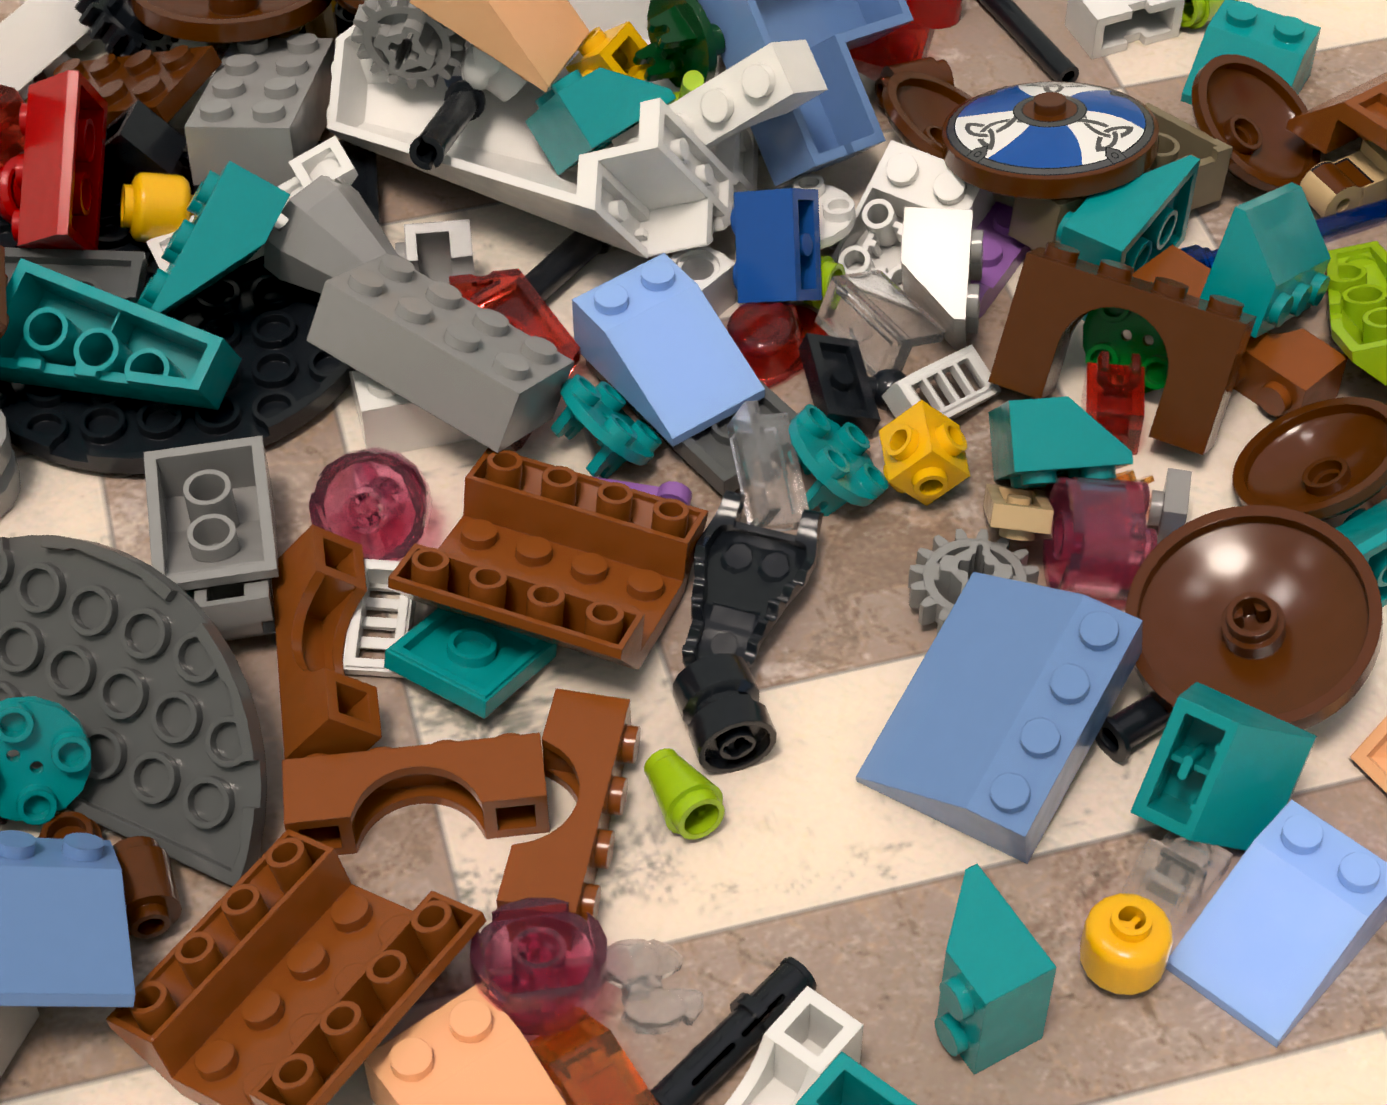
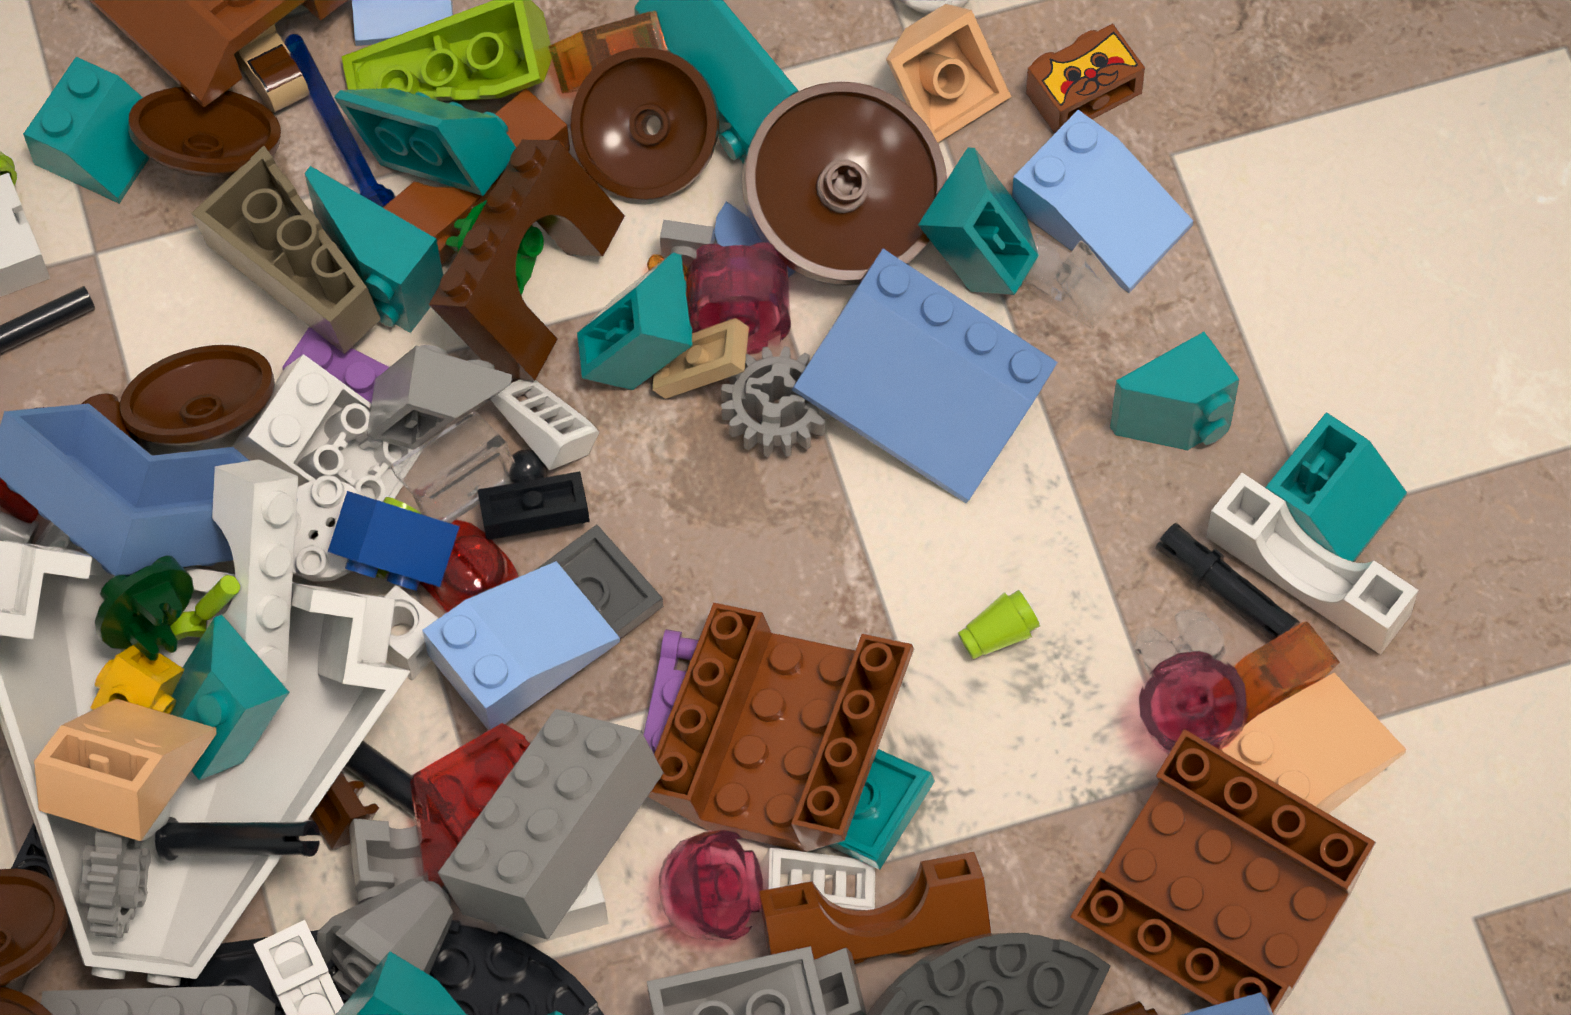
camera: 90 degrees left, 15 degrees up
dark orange arch [282,733,550,855] -> none
dark orange arch [496,688,641,949] -> none
teal plate [551,374,662,479] -> none
black wheel [673,653,777,773] -> none
black animal [682,490,824,669] -> none
clear panel [727,400,809,531] -> none
teal plate [785,404,889,516] -> none
yellow brick [879,400,970,506] -> none
dish [942,81,1159,199] -> none
yellow head [1080,893,1173,995] -> none
clear red brick [1081,351,1145,455] -> none
none -> reddish brown tile [310,771,379,850]

